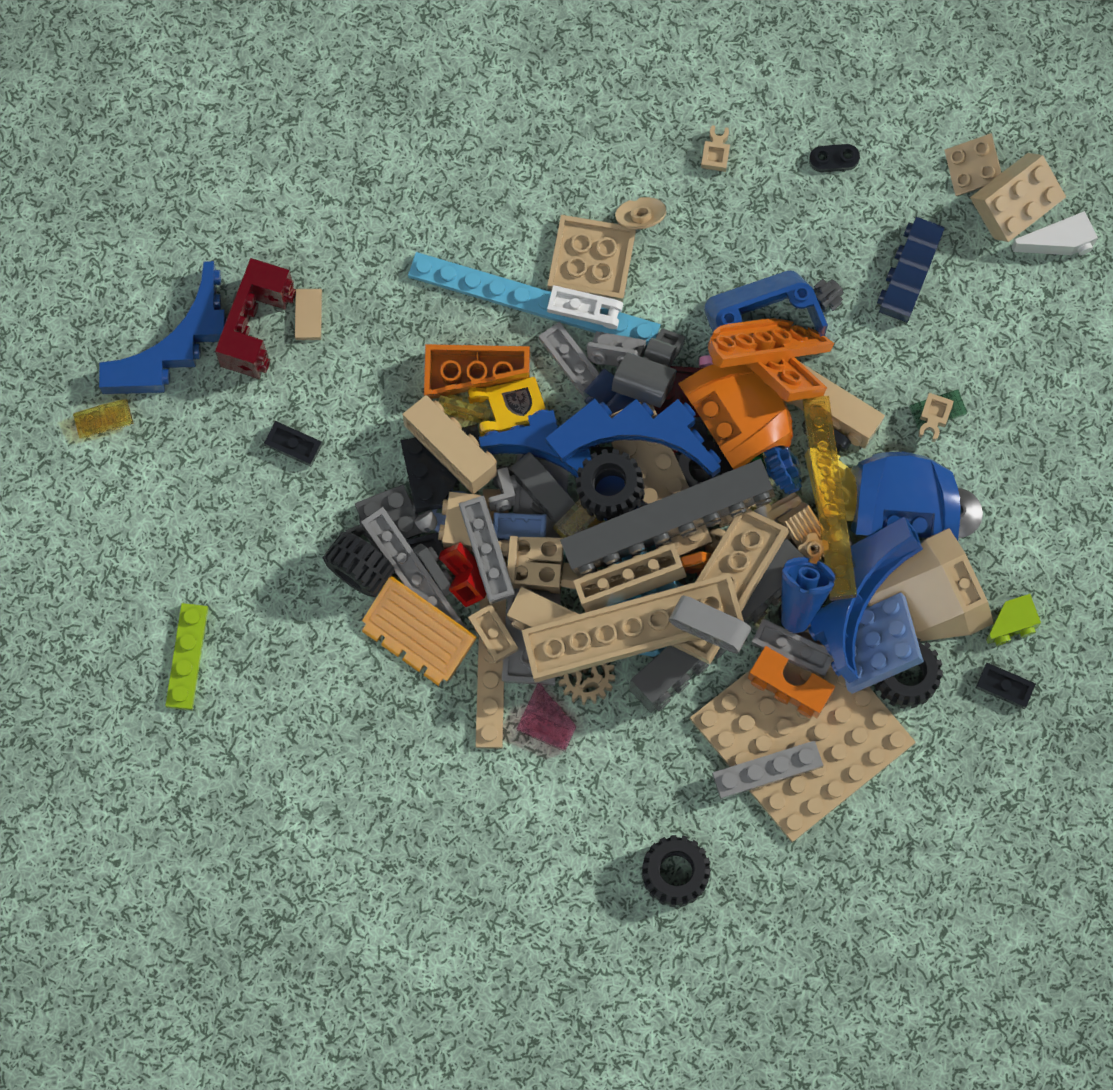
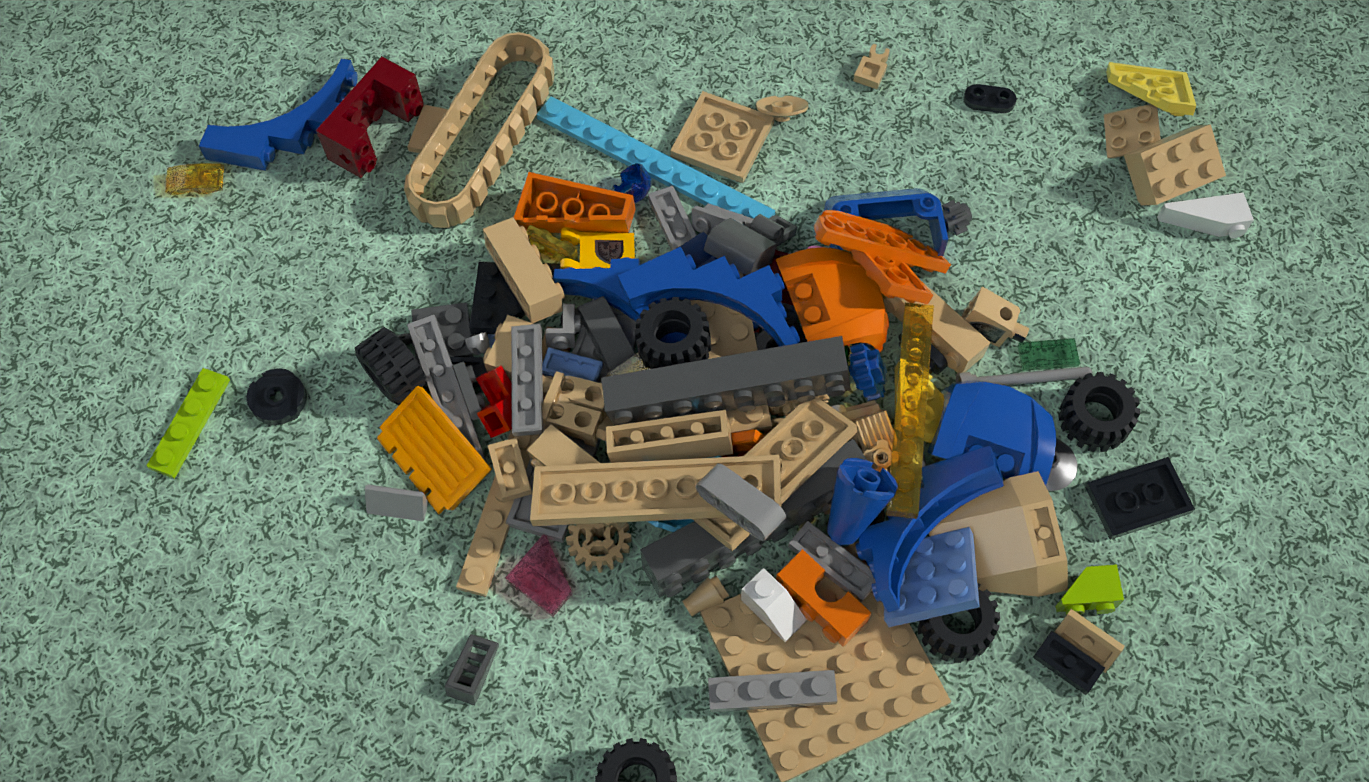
camera: 15 degrees right, 10 degrees down
black plate [264,421,323,467] -> none
white plate [547,285,623,329] -> none
dark blue brick [877,217,945,323] -> none
tan plate [918,393,954,442] -> none
none -> black plate [246,368,307,425]
none -> light grey slope [365,484,428,521]
none -> tan piece [404,32,554,228]
none -> dark grey slope [445,634,499,706]
none -> clear blue hair [613,163,652,203]
none -> tan cone [682,576,729,616]
none -> white slope [741,568,807,642]
none -> light grey piece [956,367,1092,386]
none -> tan torso [962,287,1029,347]
none -> tan plate [1055,609,1125,673]
none -> black tyre [1058,372,1140,452]
none -> black plate [1085,457,1195,540]
none -> light yellow plate [1106,62,1196,116]

